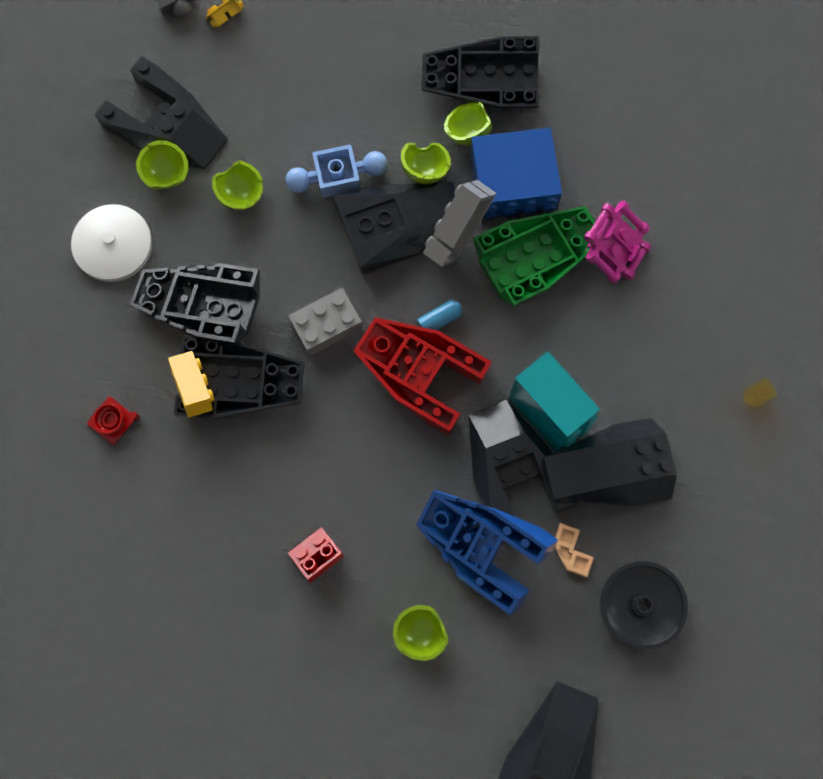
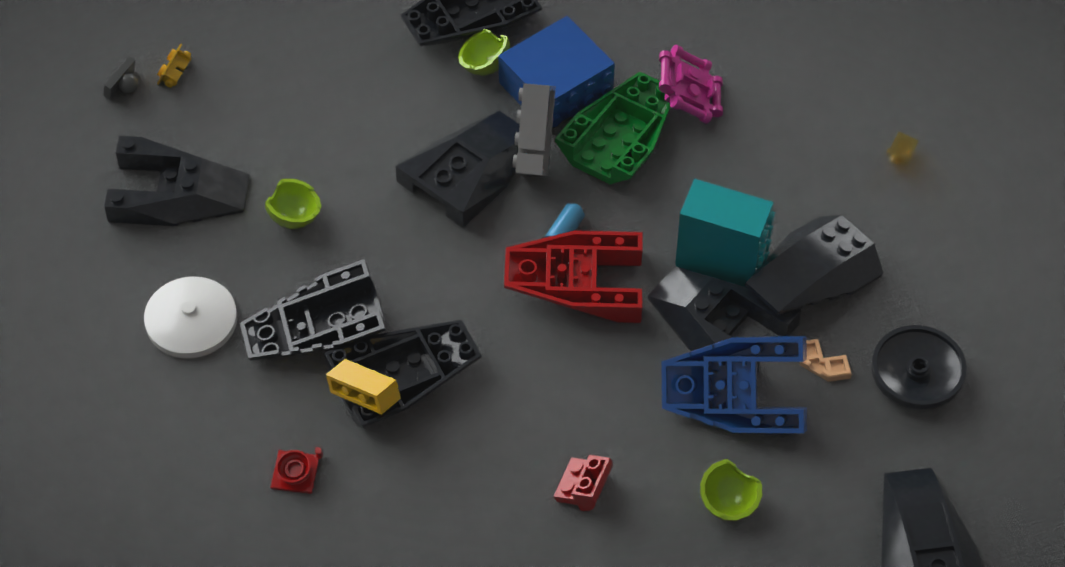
camera: 30 degrees left, 20 degrees down
lime cylinder [136,141,188,190] -> none
light blue brick [285,144,388,198] -> none
light grey brick [288,288,363,357] -> none
lime cylinder [401,143,451,185] -> none

